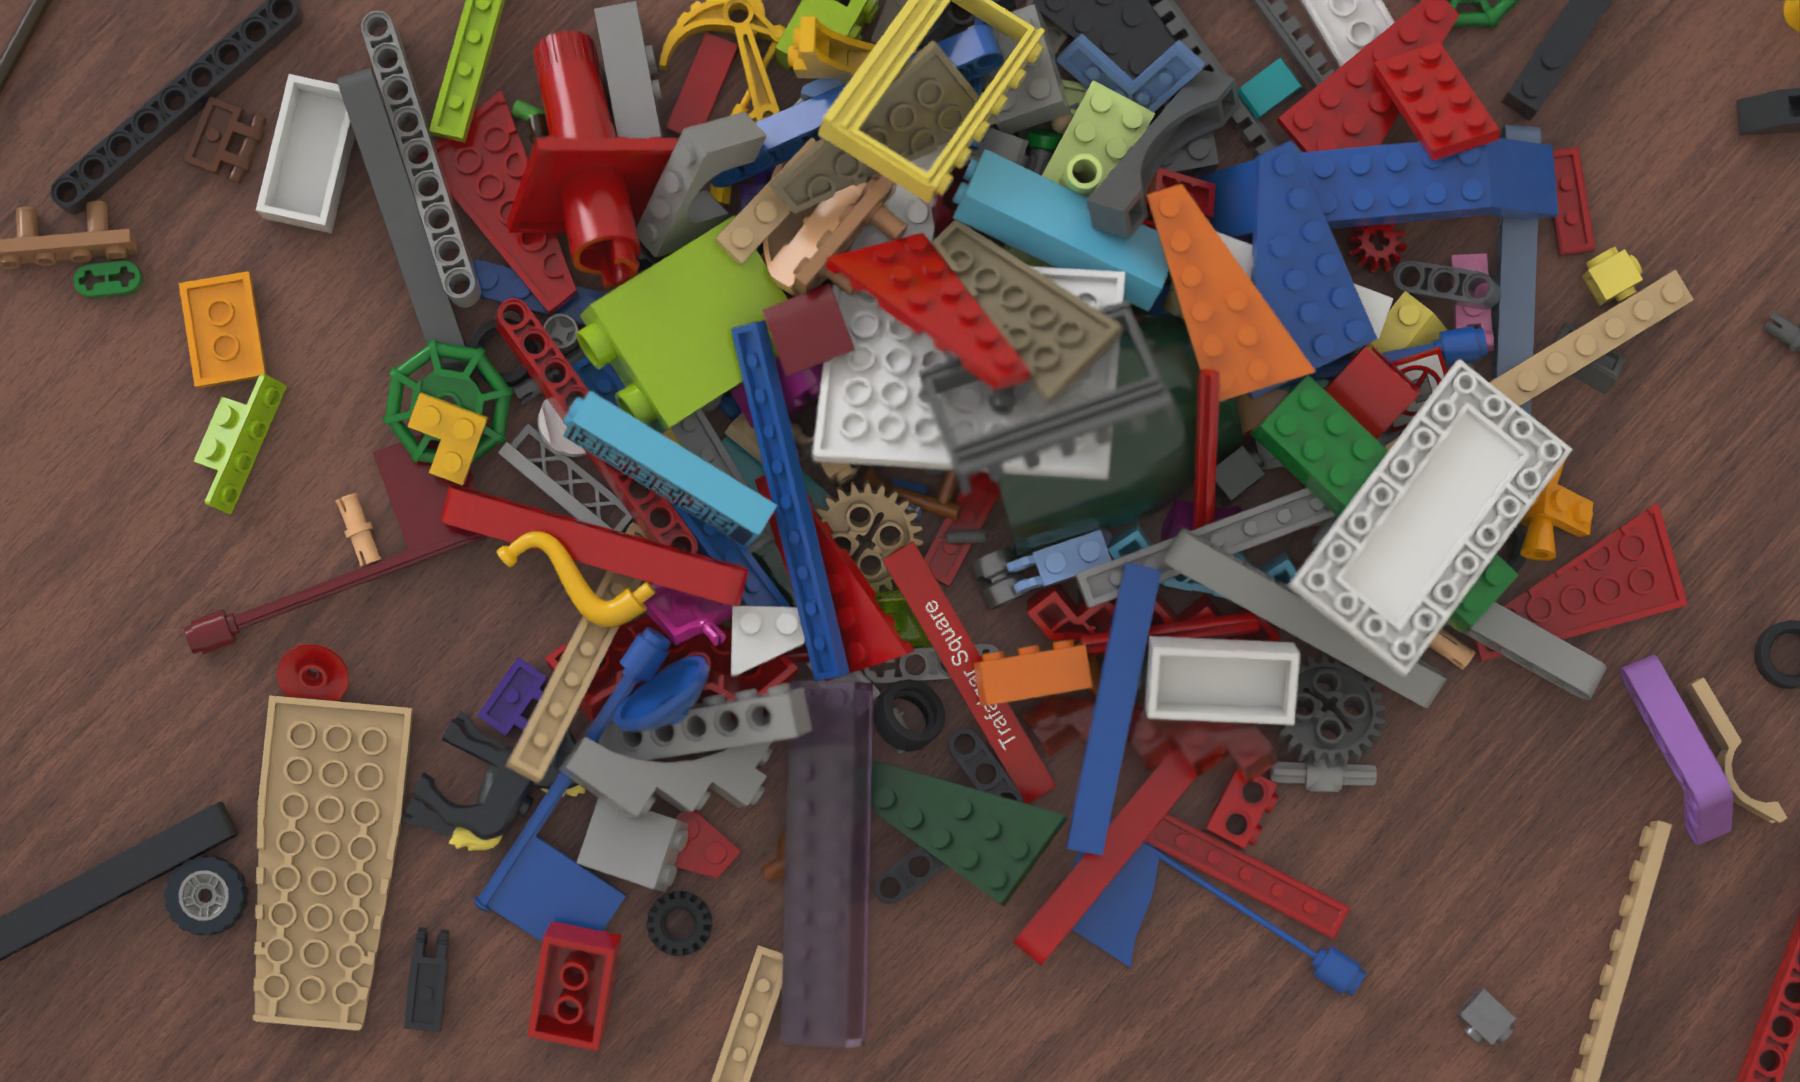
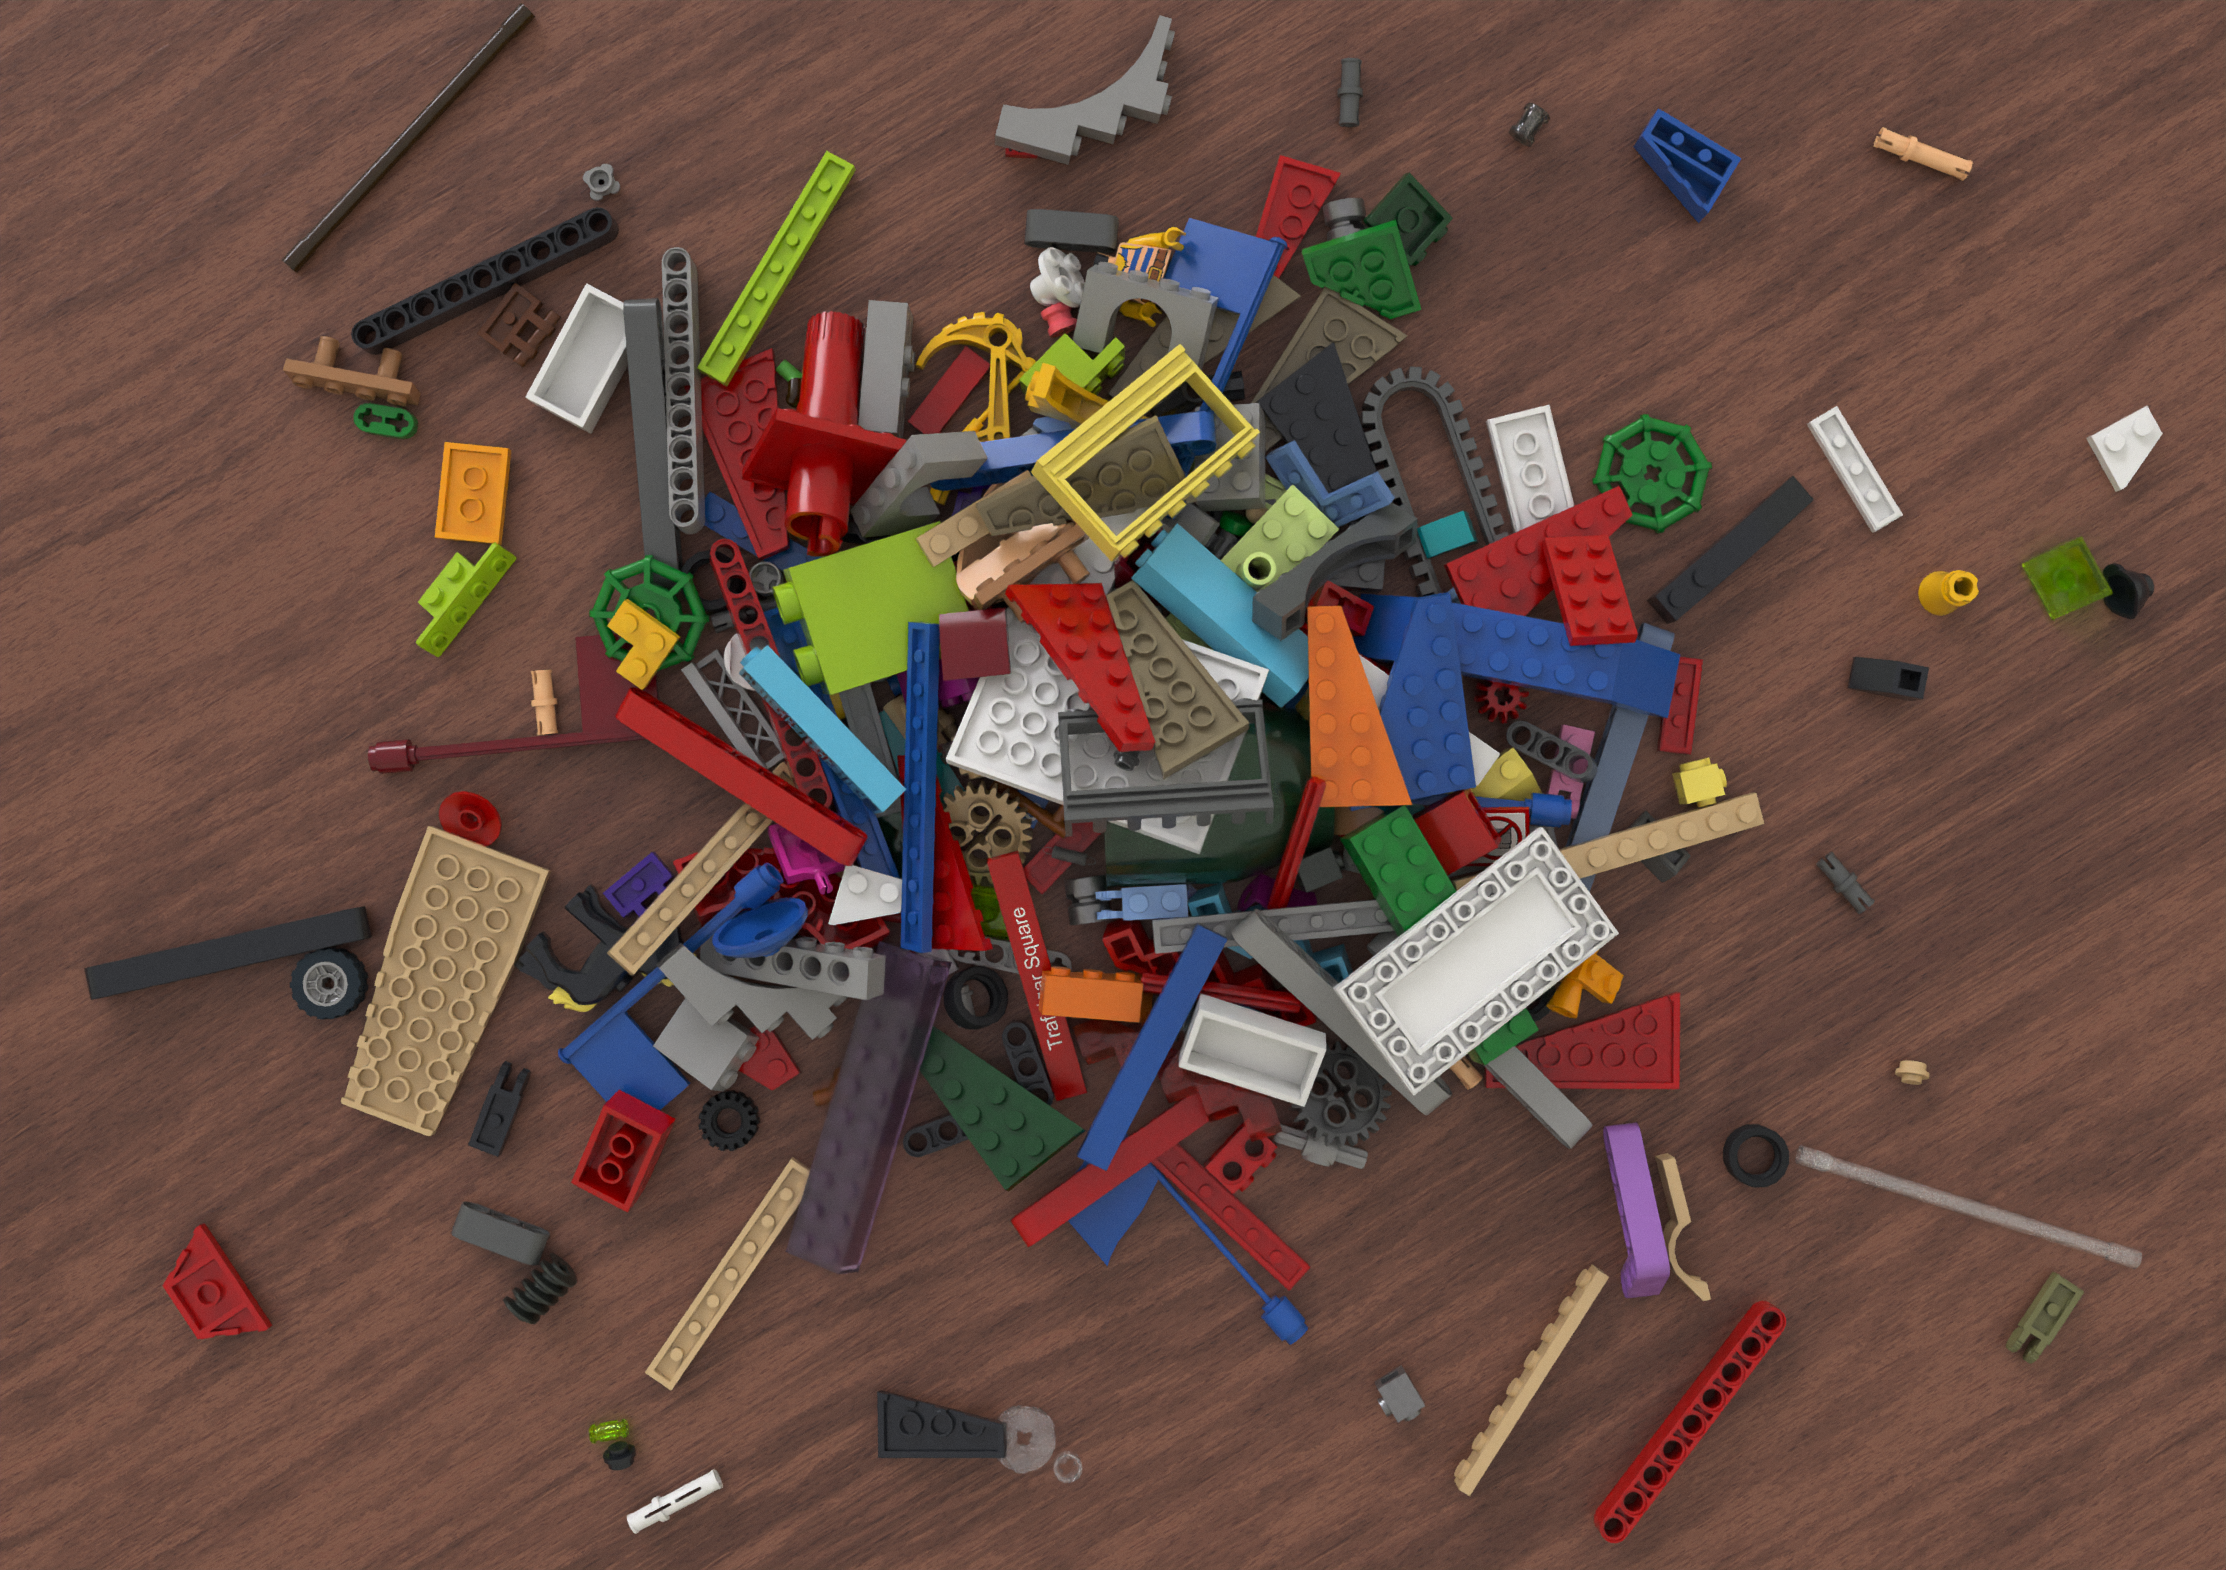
camera: 15 degrees right, 5 degrees up
yellow animal [497,531,656,627] -> none

